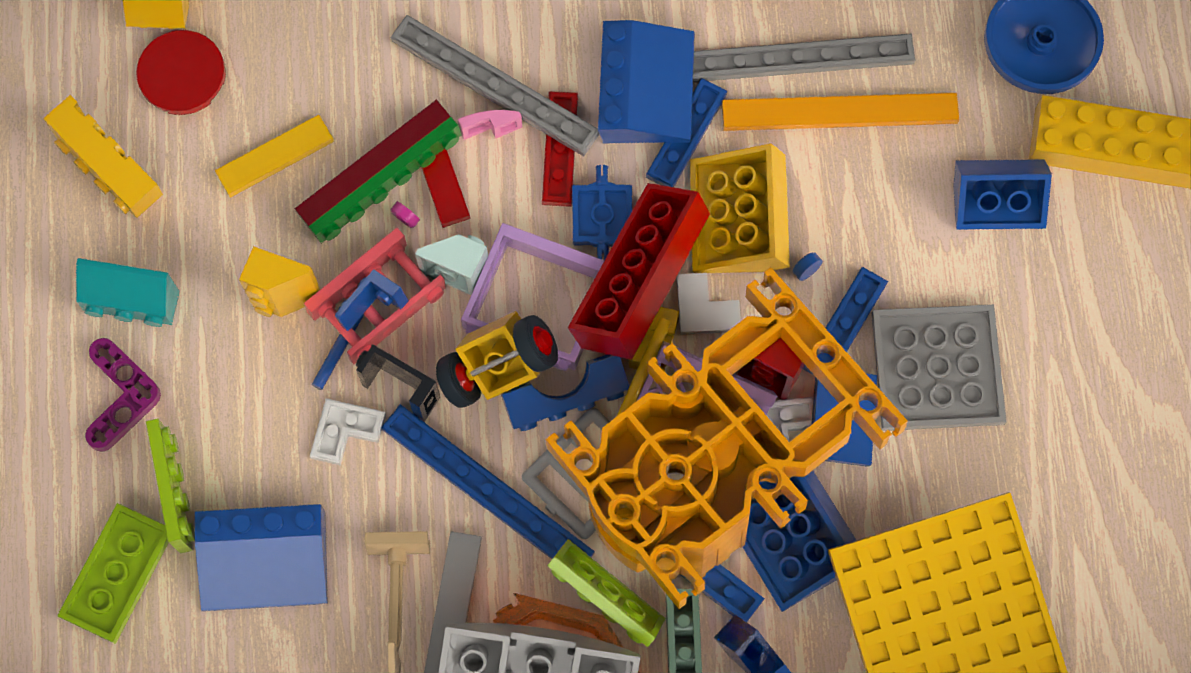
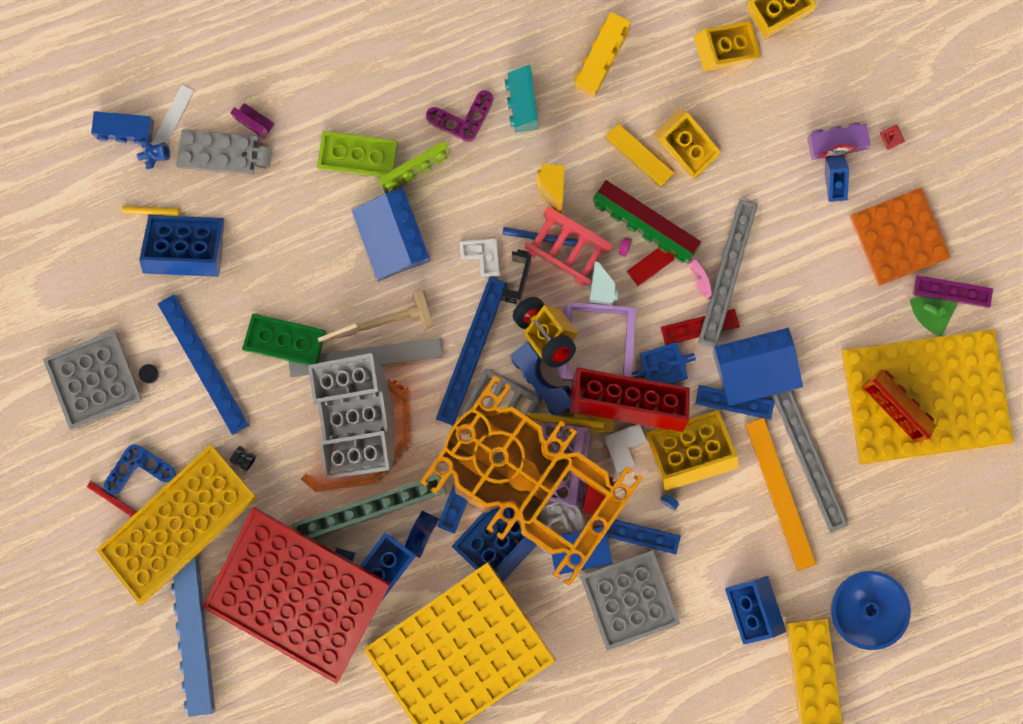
camera: 80 degrees right, 10 degrees up
red tile [136,30,226,115] -> none
blue bracket [335,269,409,331] -> none
lime plate [547,539,666,647] -> none
none -> yellow slope [652,109,721,179]

